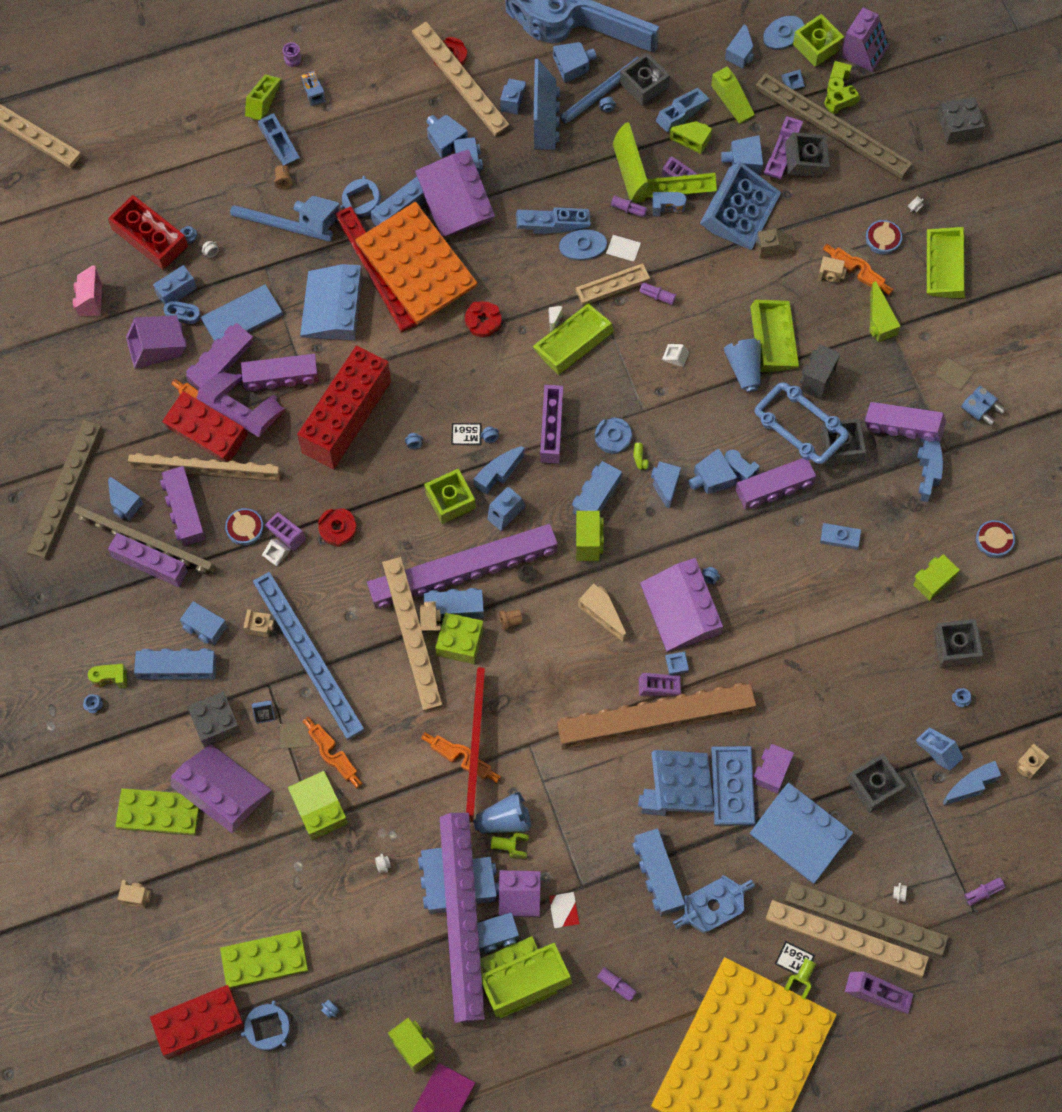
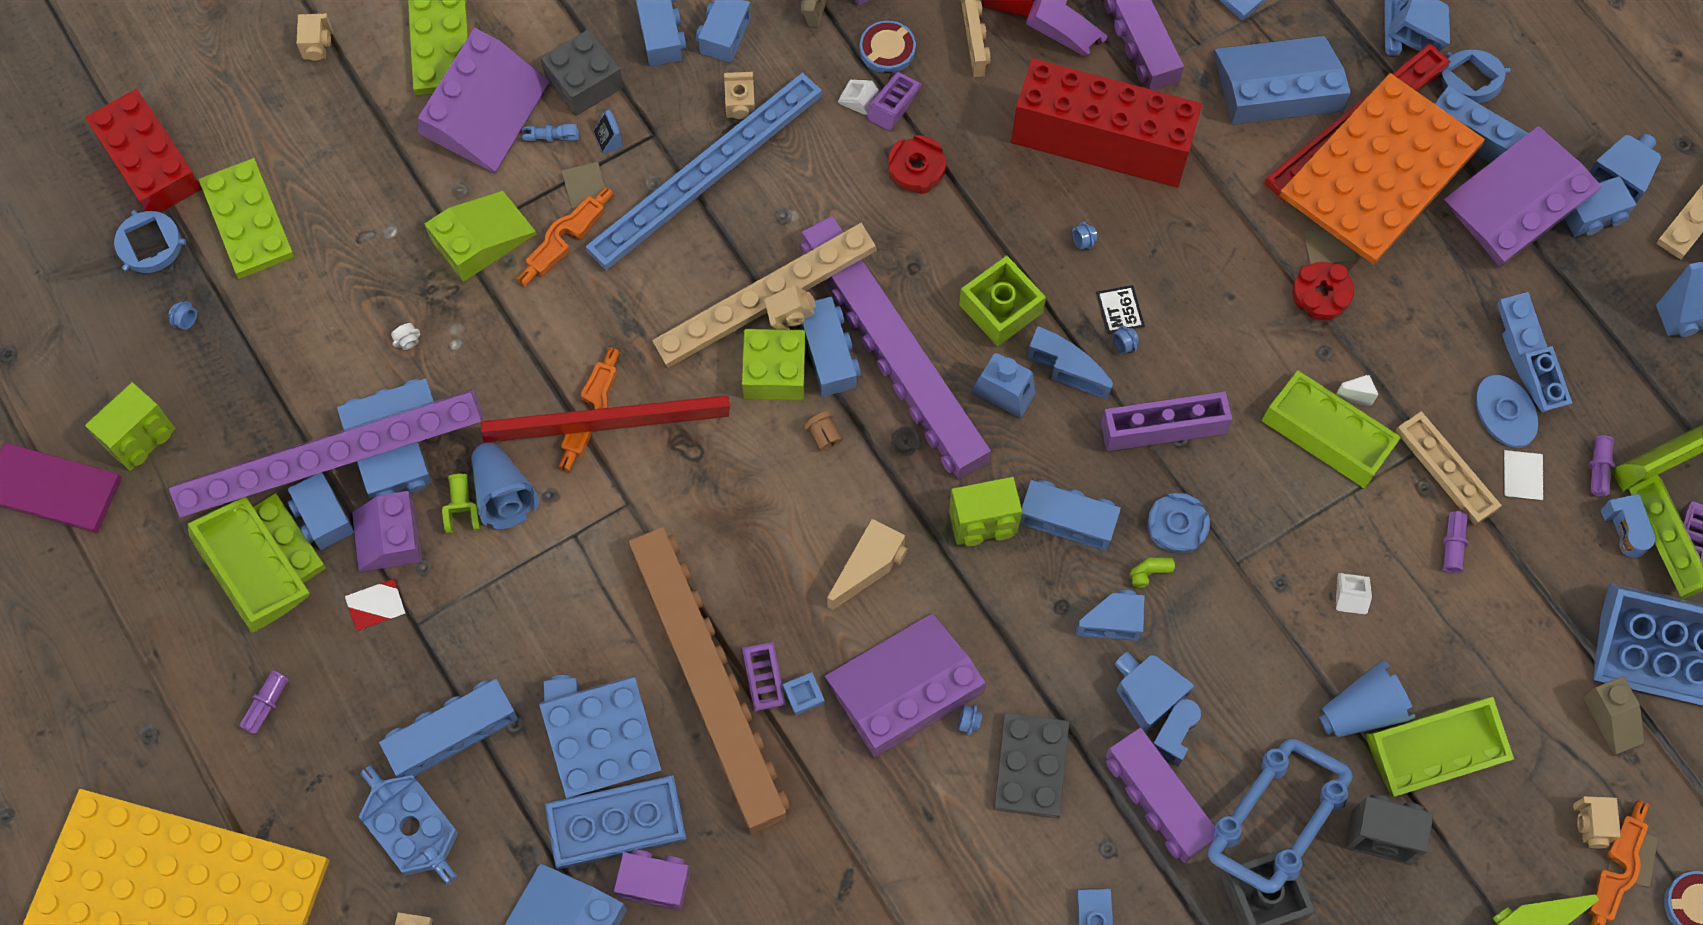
camera: 75 degrees right, 0 degrees up
none -> medium blue piece [521,124,579,142]
none -> dark grey plate [994,713,1069,819]

